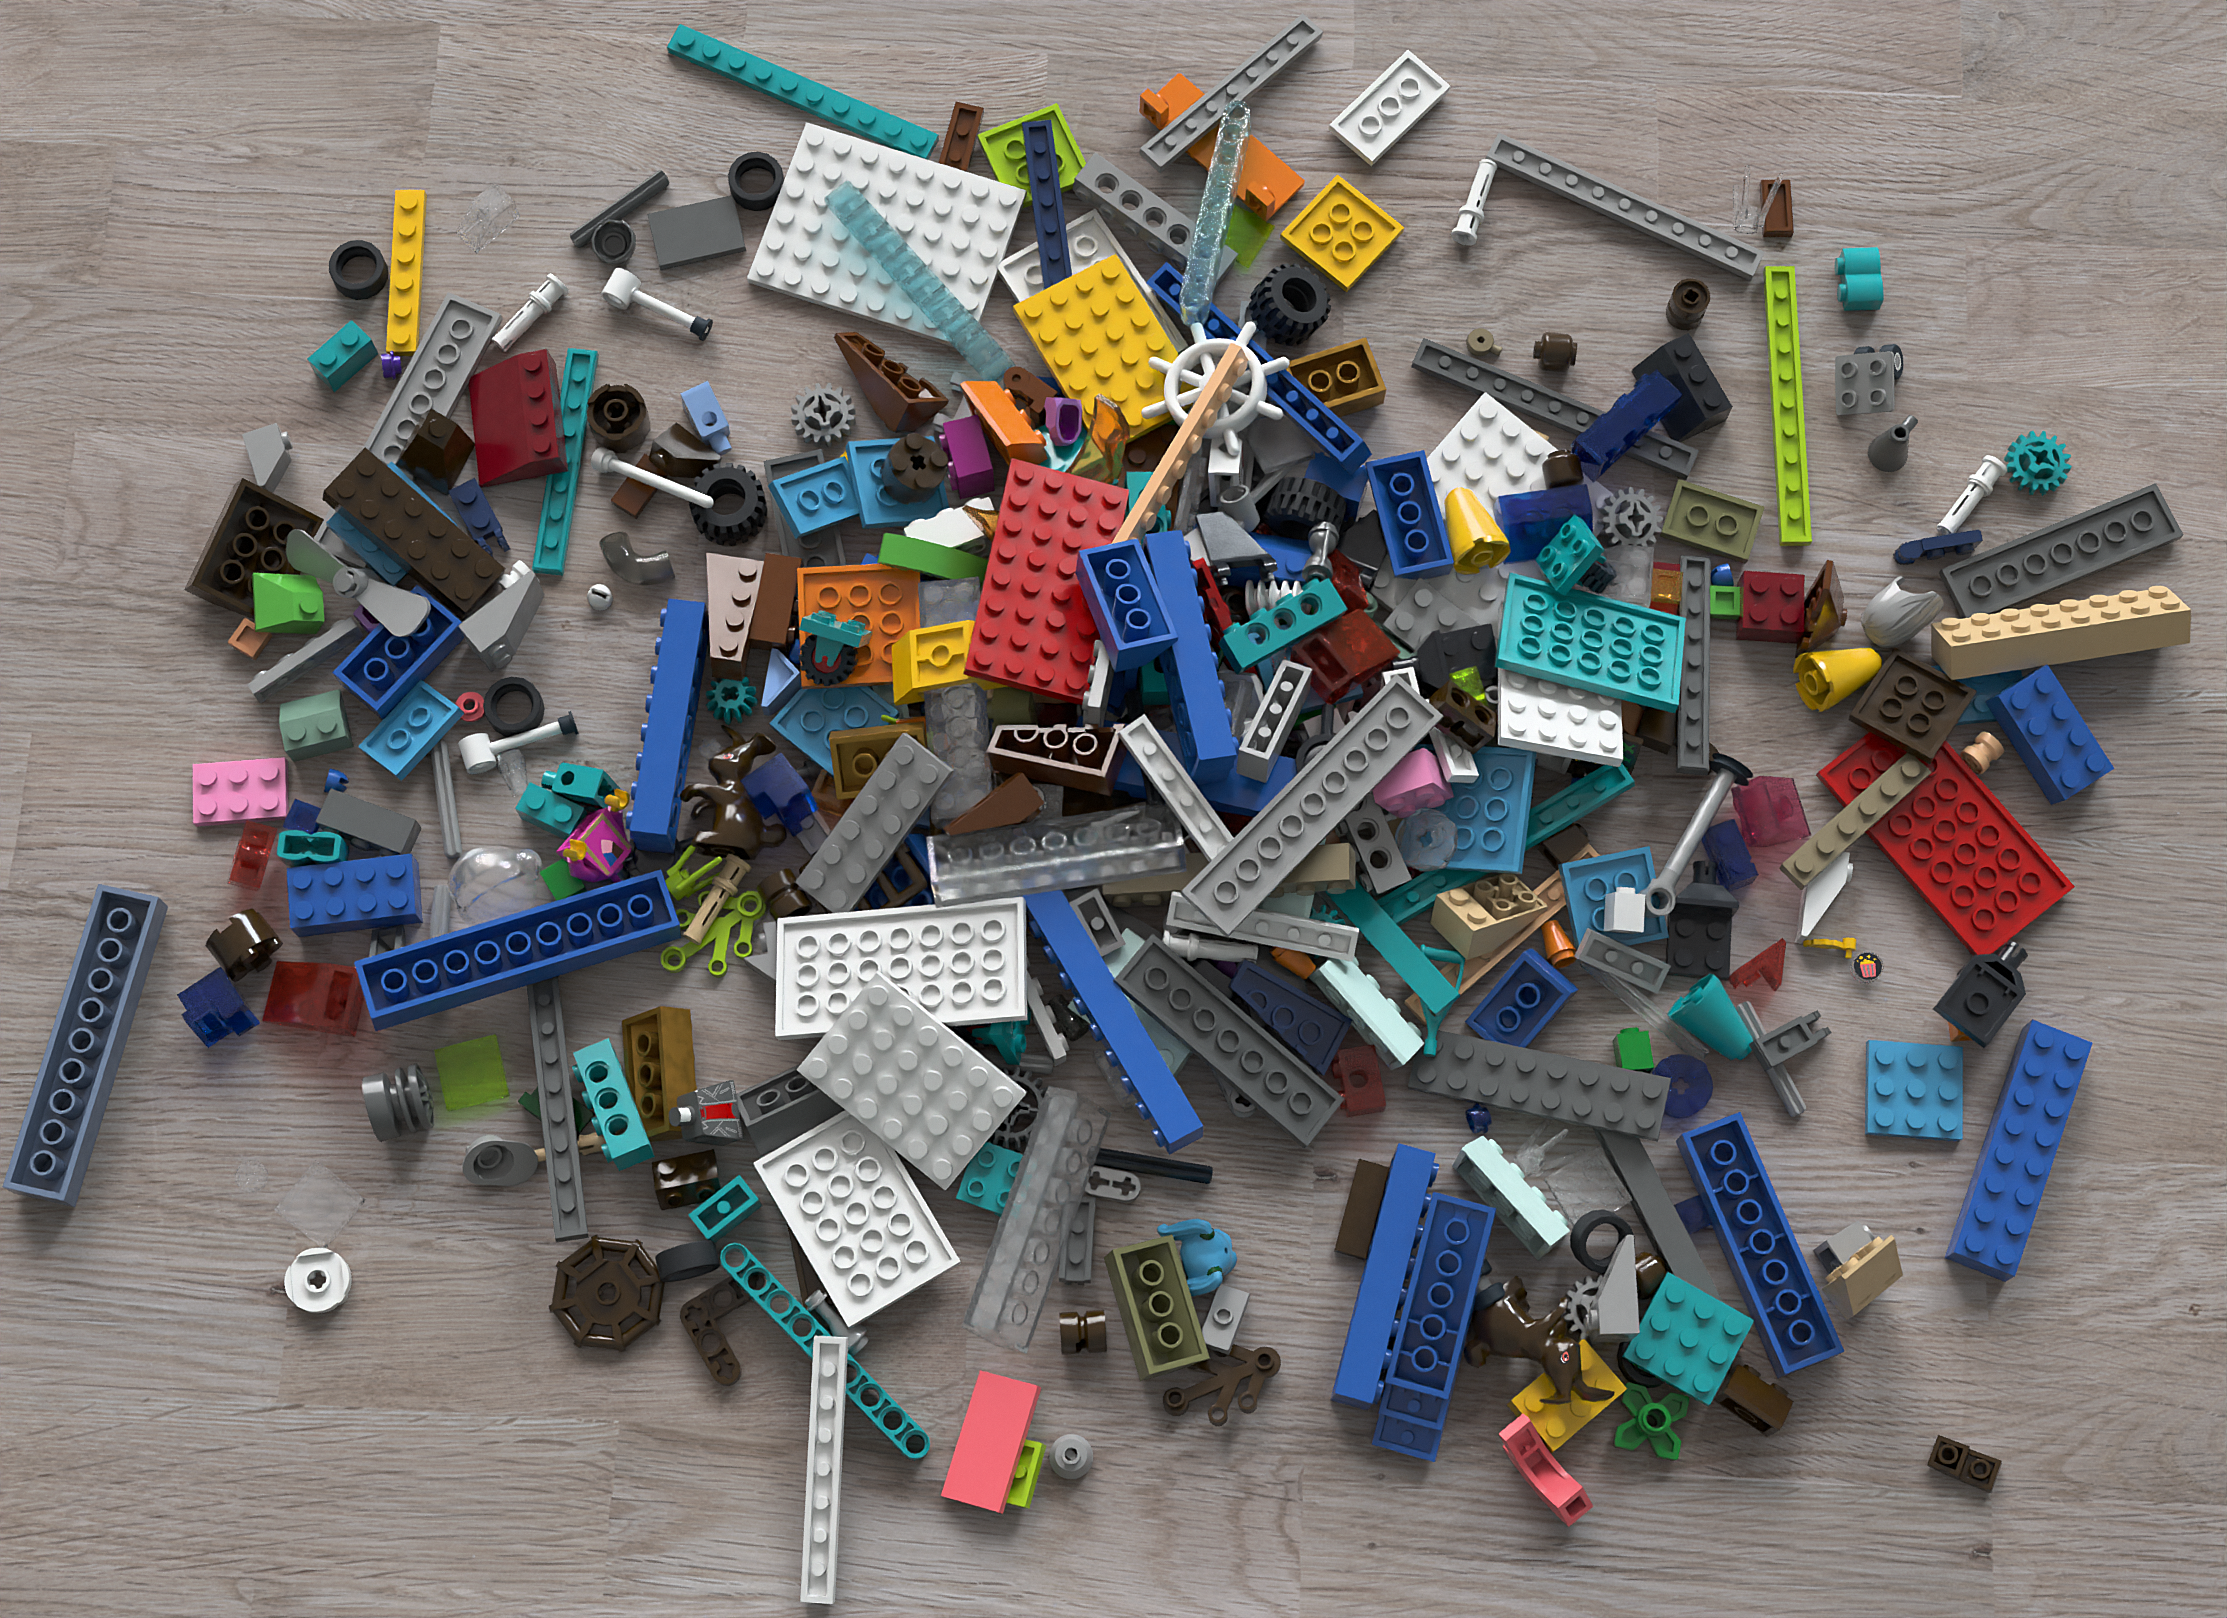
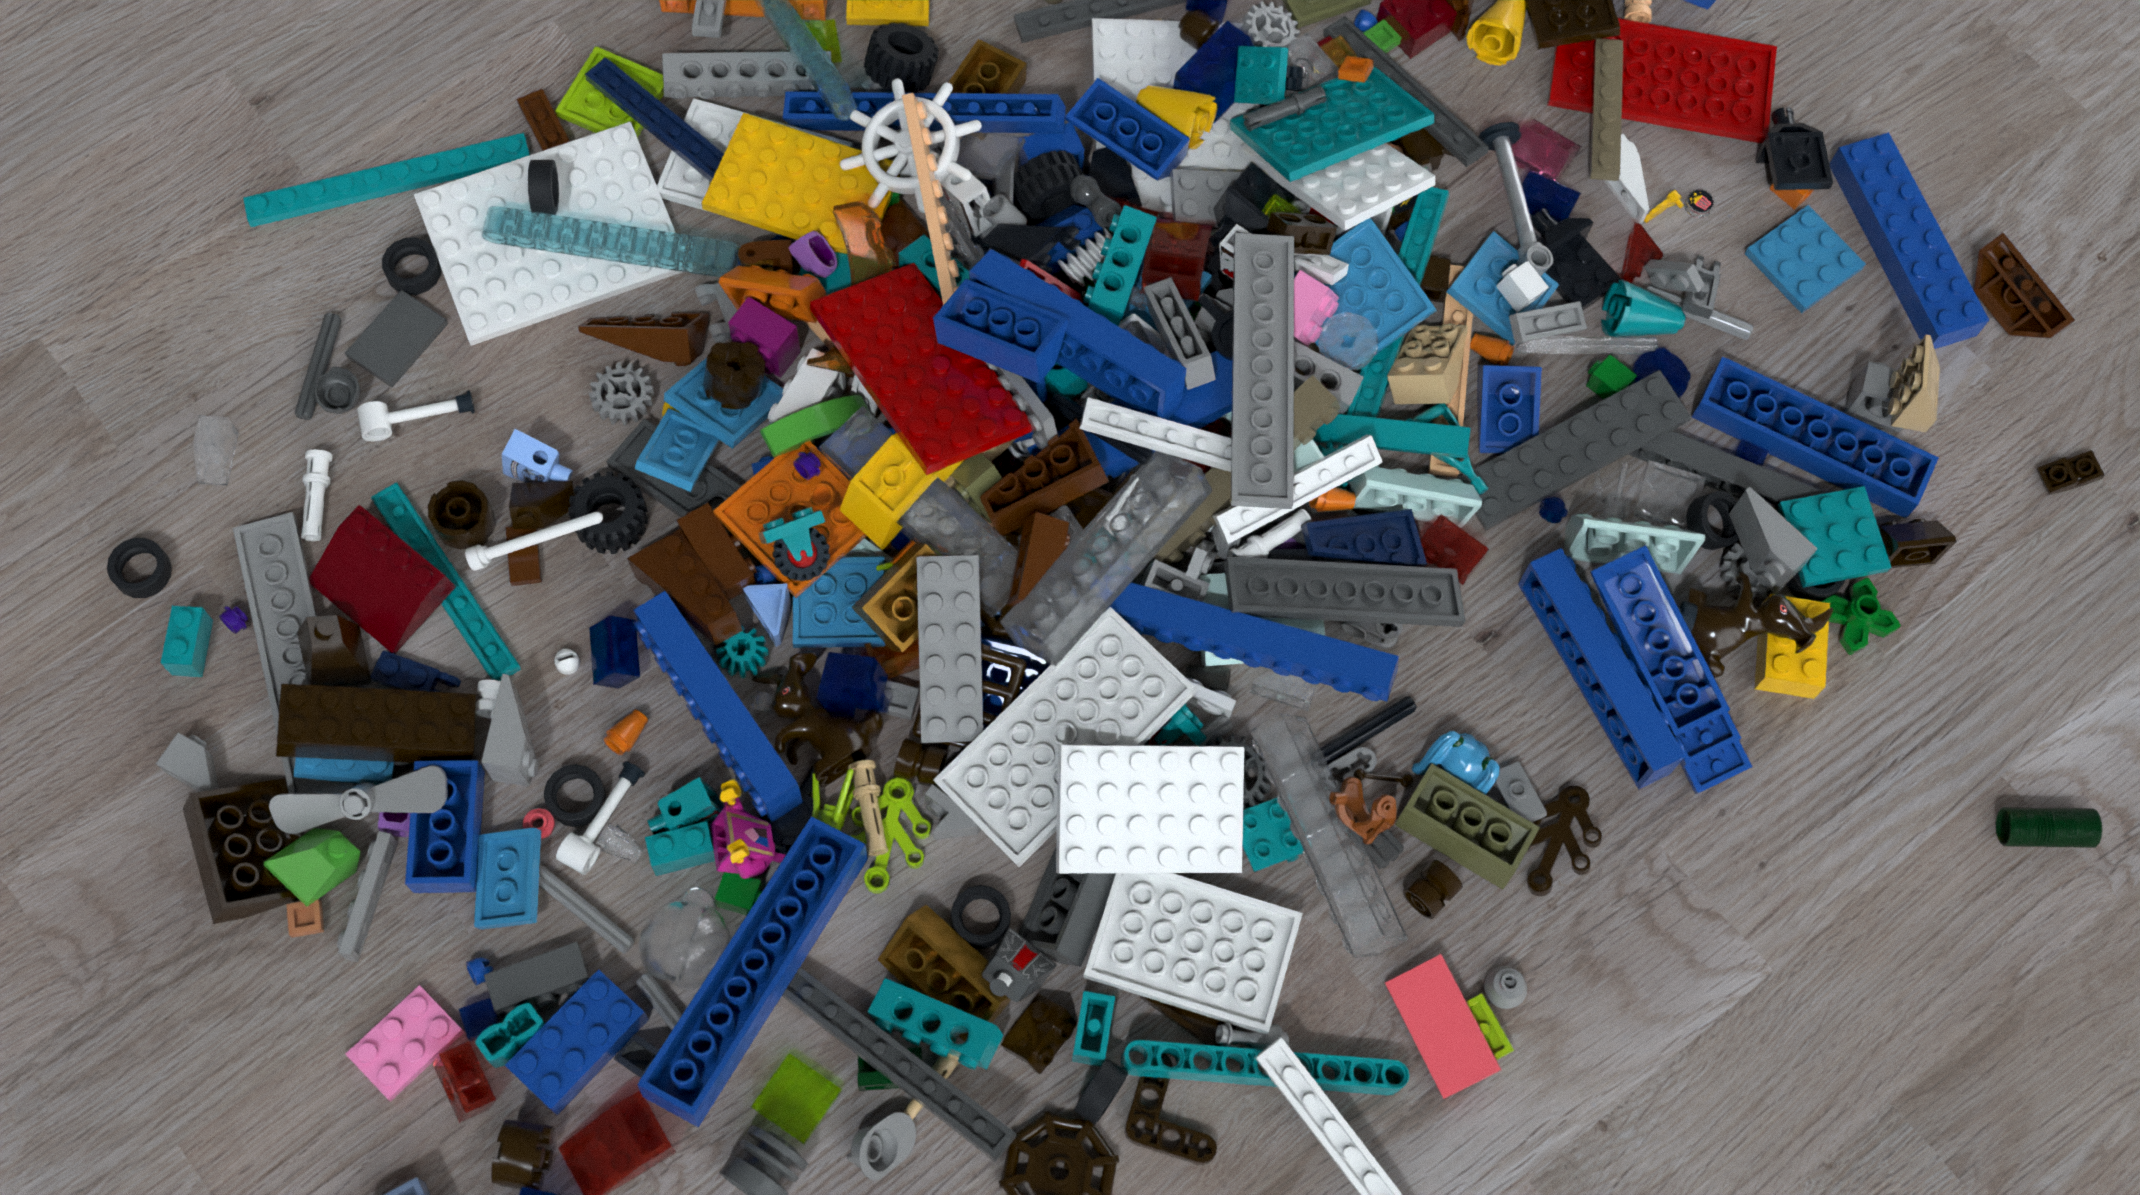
camera: 45 degrees left, 5 degrees down
sand green slope [279,689,354,762] -> none
yellow plate [386,190,427,356] -> none
clear smoke cylinder [599,532,675,586] -> none
dark brown tile [1334,1159,1390,1260] -> none
coral arch [1499,1414,1593,1527] -> none
none -> black tyre [528,160,559,215]
none -> clear blue brick [589,615,640,689]
none -> orange cone [604,709,648,755]
none -> dark purple plate [793,452,821,480]
none -> black tyre [951,885,1011,949]
none -> light grey plate [1185,539,1217,580]
none -> dark grey pin [1243,85,1326,131]
none -> dark orange helmet [1329,776,1397,845]
none -> orange tile [1338,56,1373,83]
none -> dark brown hinge [1353,769,1413,787]
none -> light grey plate [1644,259,1705,293]
none -> reddish brown wedge [1974,233,2076,339]

